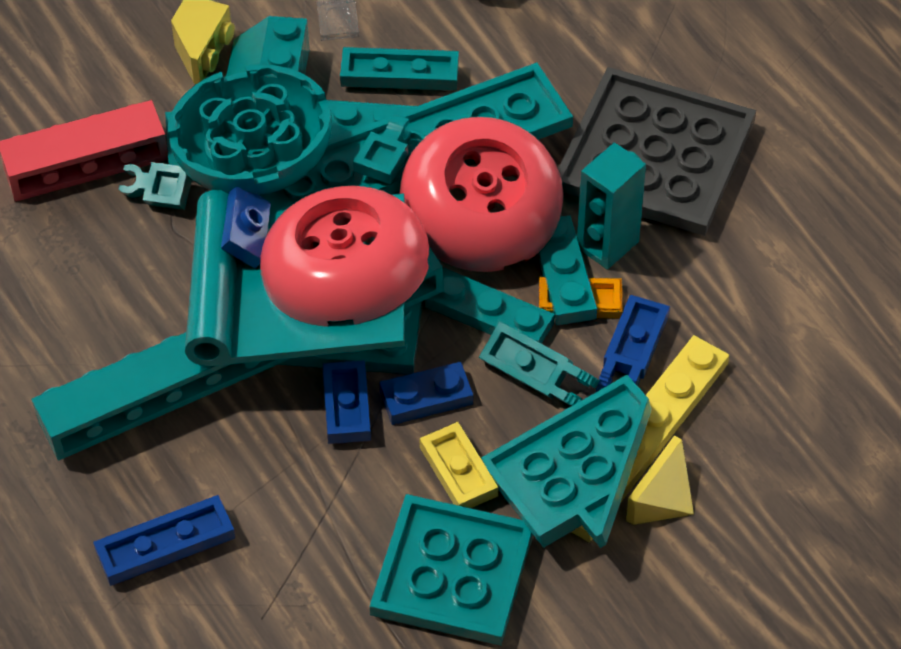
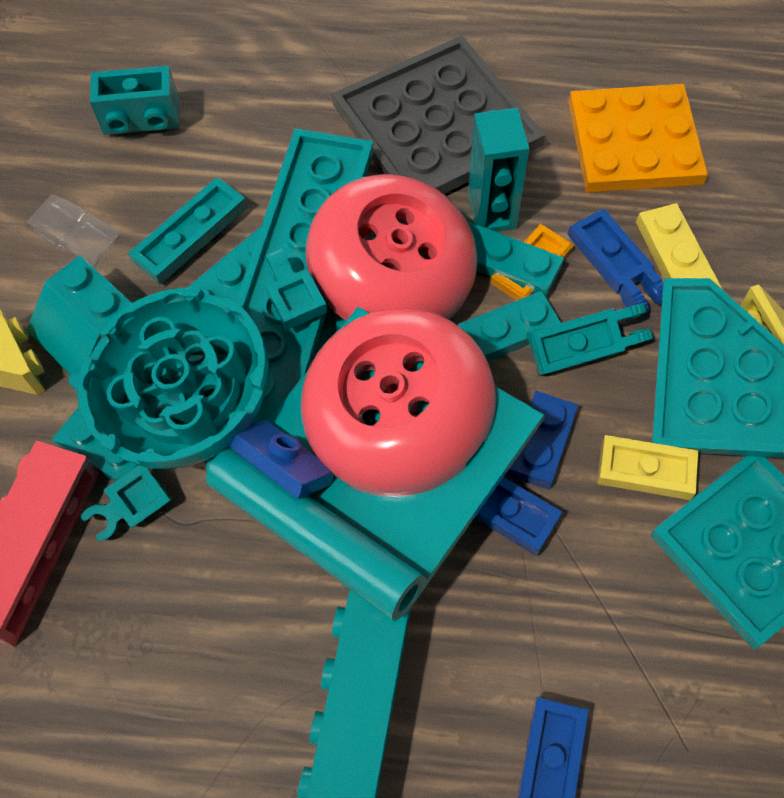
camera: 50 degrees left, 10 degrees up
none -> light orange plate [568,84,708,193]

